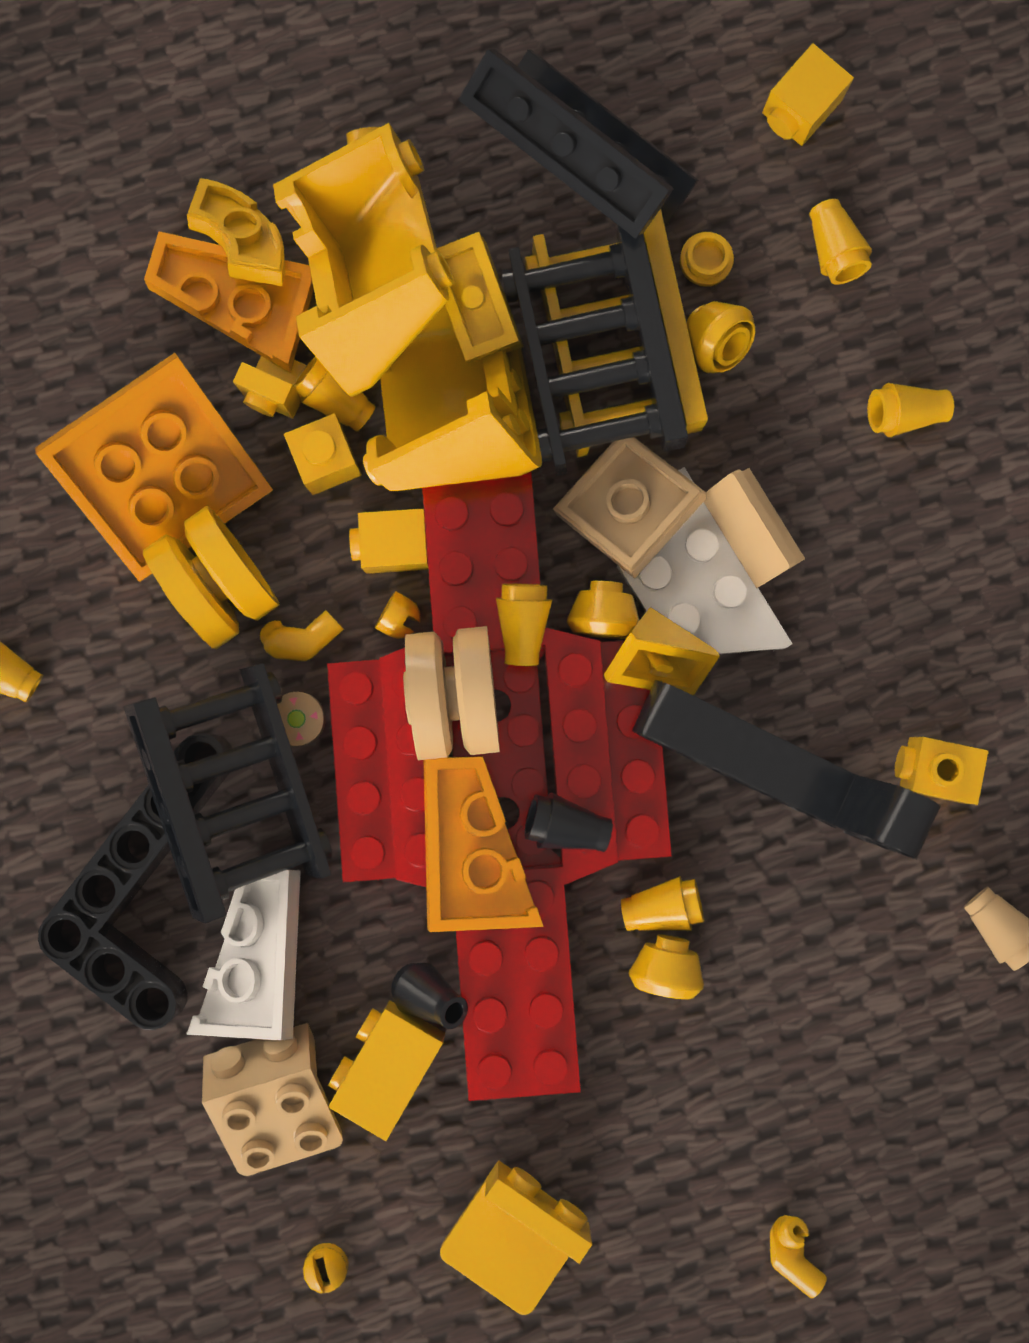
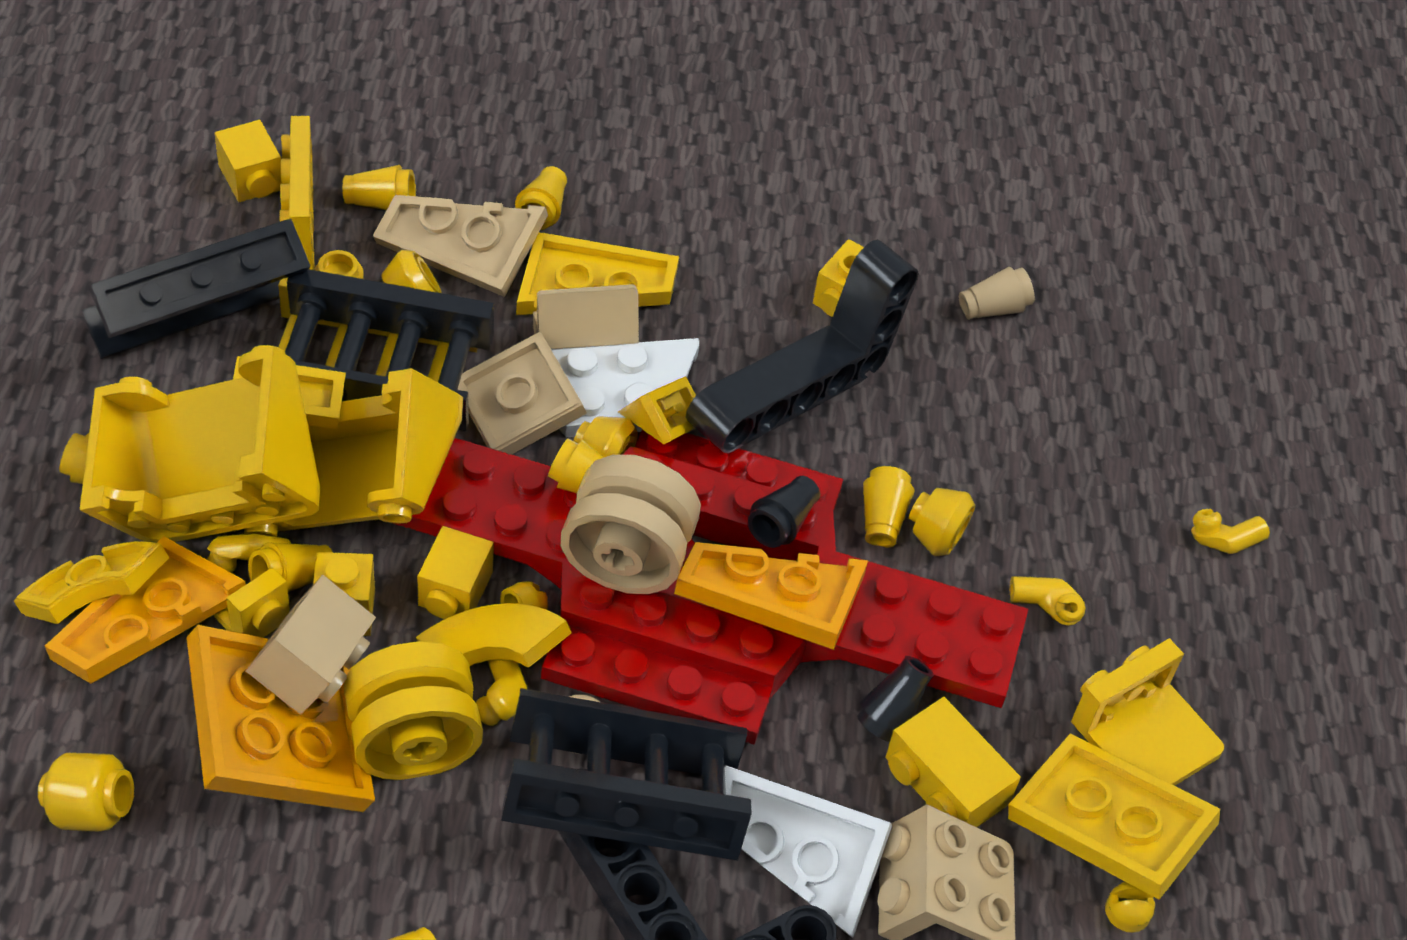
camera: 75 degrees left, 35 degrees down
none -> yellow head [38,752,134,831]
none -> tan brick [246,574,376,715]
none -> yellow wing [280,116,315,270]
none -> tan wing [373,195,548,297]
none -> yellow tile [416,603,571,668]
none -> yellow wing [516,232,679,315]
none -> yellow plate [1008,733,1221,900]
none -> yellow arm [1009,576,1086,625]

